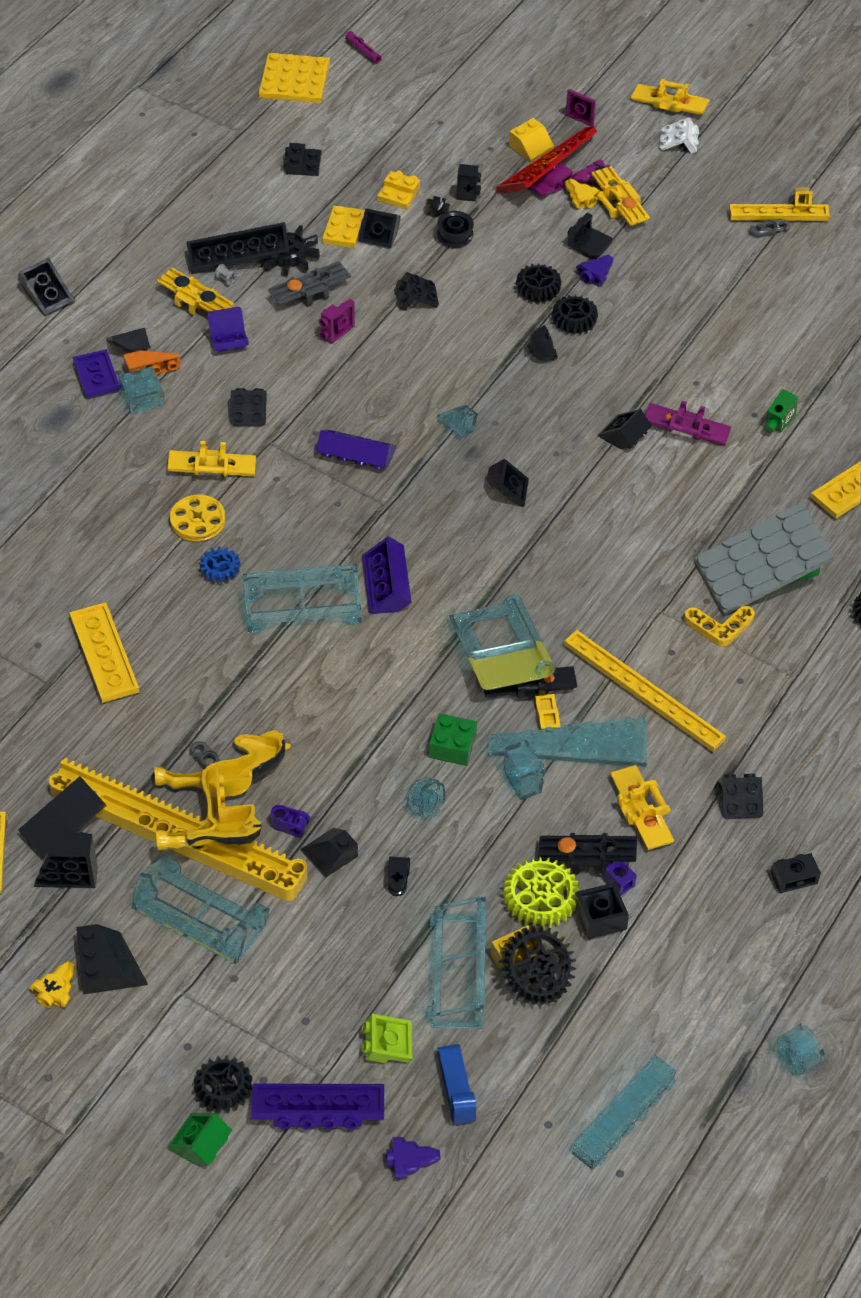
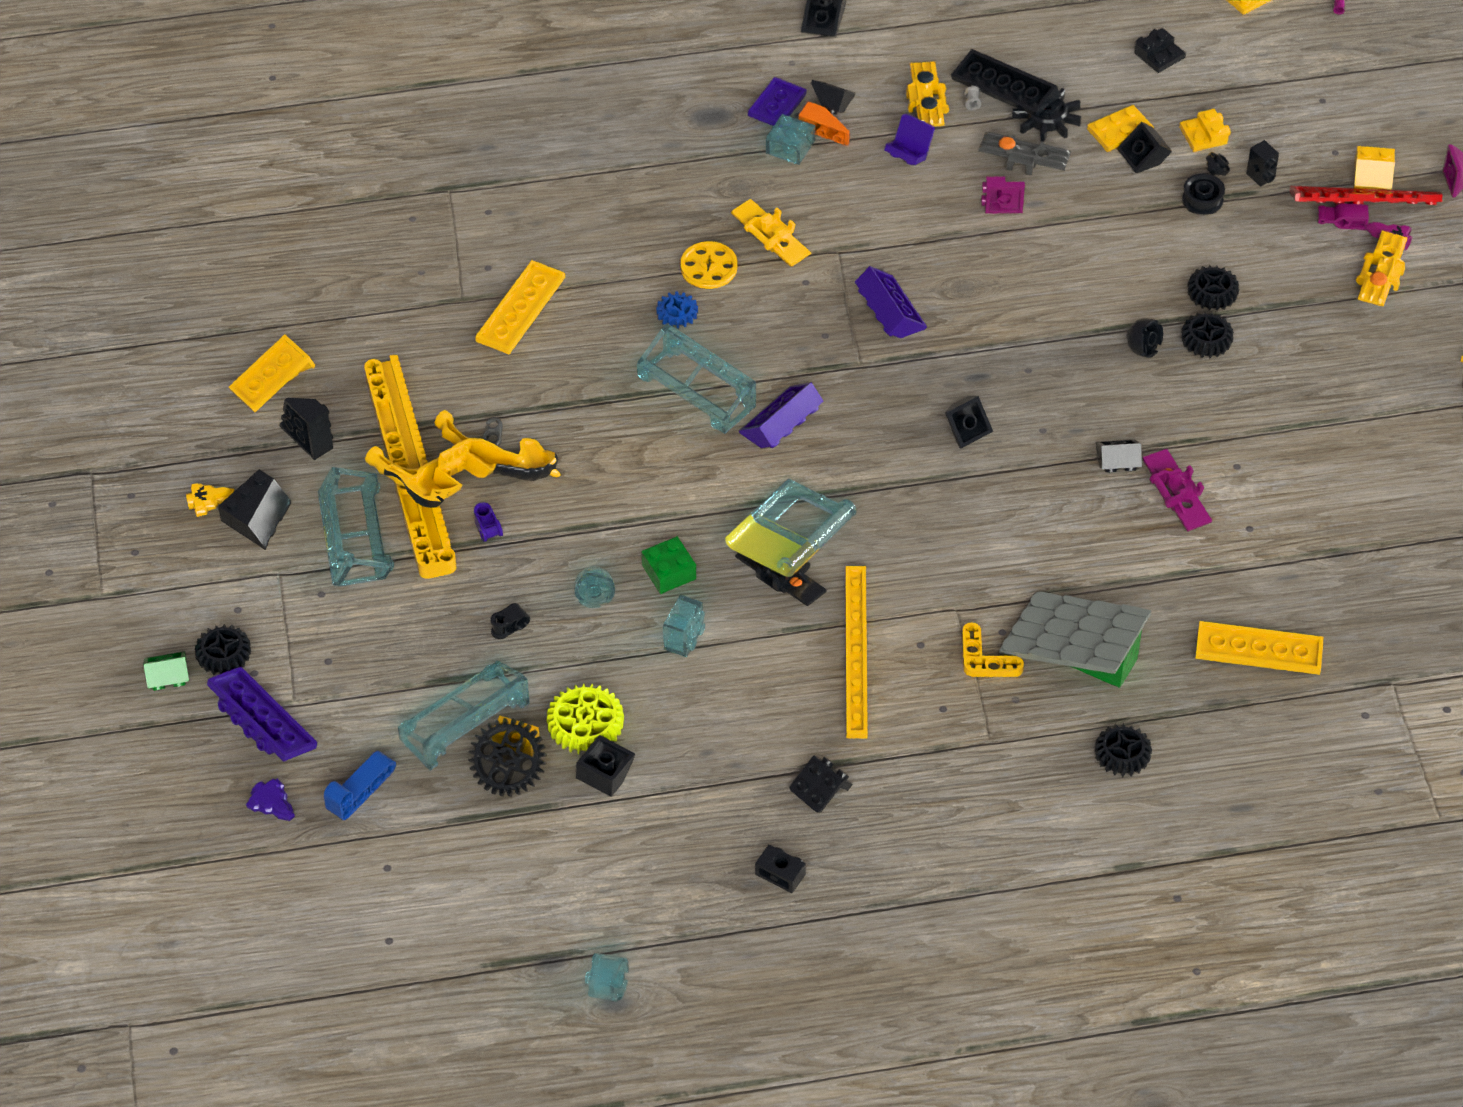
camera: 50 degrees right, 0 degrees up
black tile [18,776,107,859] -> none
black bracket [230,388,268,426] -> none
black slope [301,828,358,878] -> none
lime plate [362,1014,412,1063] -> none
black bracket [396,272,439,311] -> none
clear light blue slope [437,405,478,436] -> none
clear light blue wing [488,715,648,767] -> none
yellow slope [535,694,561,730] -> none
black piece [538,833,637,874] -> none
yellow rock [565,179,601,209] -> none
black bracket [567,212,612,258] -> none
clear light blue brick [572,1055,676,1170] -> none
dark purple rock [576,255,614,286] -> none
dark purple brick [604,862,637,896] -> none
yellow piece [610,765,674,850] -> none
green torso [764,389,798,433] -> none

